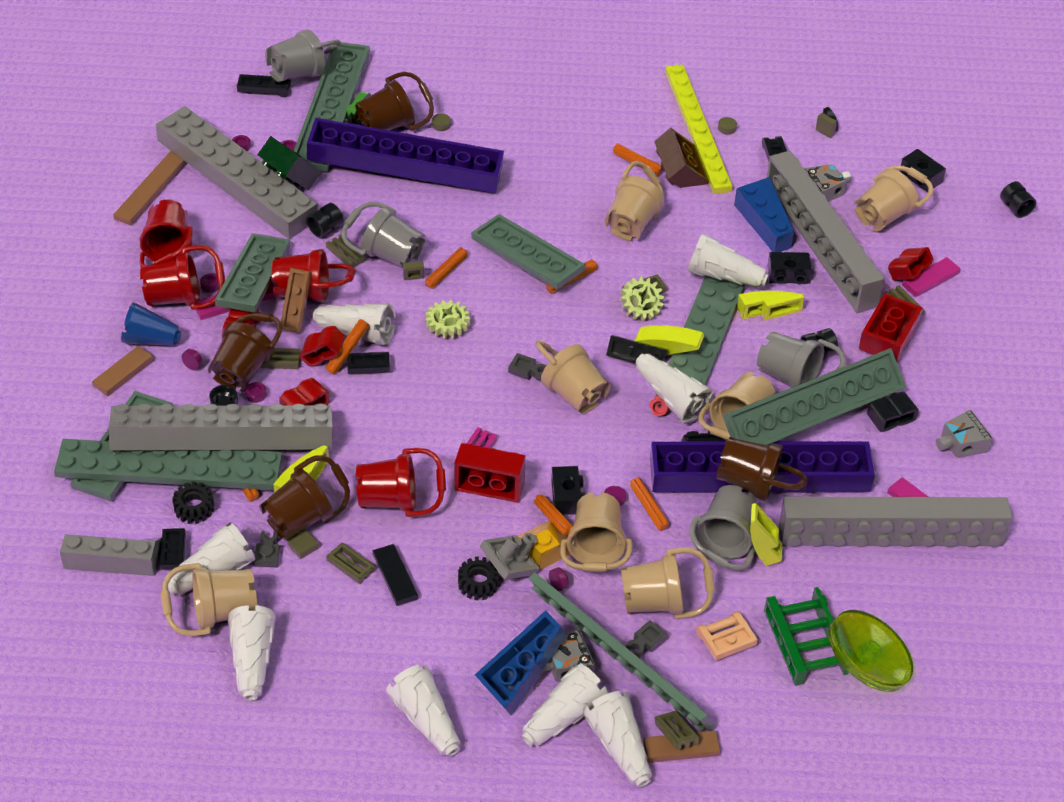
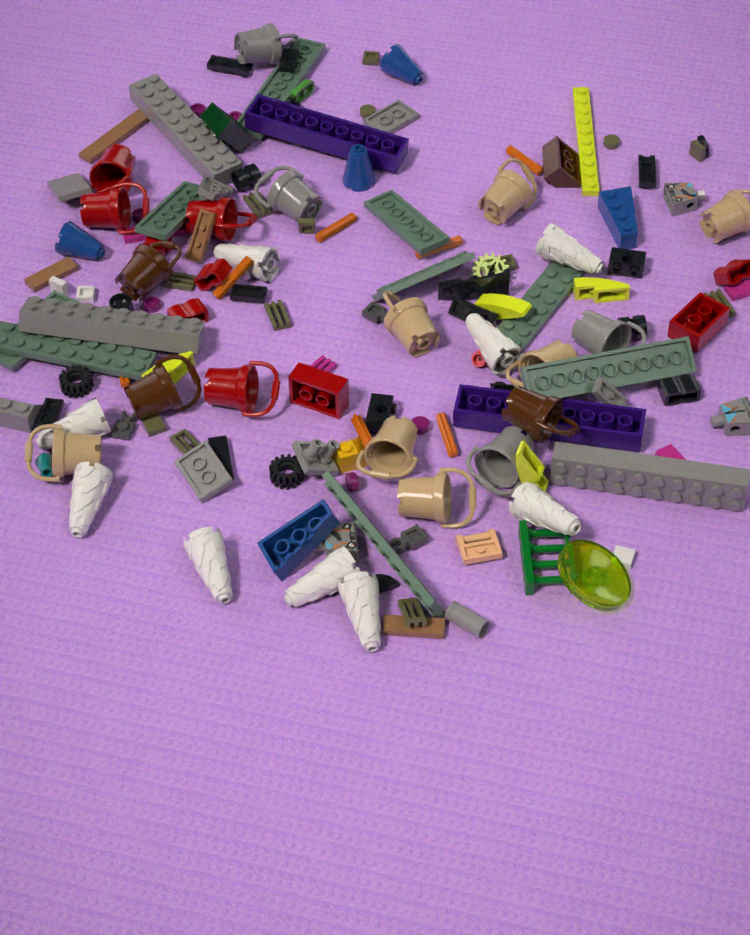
camera: 15 degrees right, 0 degrees up
magenta tile [181,349,203,370] -> none
reddish brown piece [355,71,434,131] -> none
yellowish green gear [426,300,470,338] -> none
light grey brick [767,151,884,313] -> none
none -> teal cone [35,453,53,477]
none -> light grey tile [47,172,92,202]
none -> white tile [49,276,69,296]
none -> white tile [76,286,96,303]
none -> light grey tile [174,440,234,504]
none -> light grey wing [197,174,235,201]
none -> olive tile [264,299,291,331]
none -> black plate [279,48,299,73]
none -> blue cone [343,144,376,192]
none -> olive tile [362,51,380,66]
none -> light grey tile [363,99,420,134]
none -> black tile [371,574,397,594]
none -> sand green plate [372,251,476,302]
none -> blue cone [379,44,423,85]
none -> black wing [438,269,510,300]
none -> light grey pin [445,601,490,639]
none -> white cone [509,482,581,536]
none -> light grey hinge [591,377,629,407]
none -> white tile [611,545,635,569]

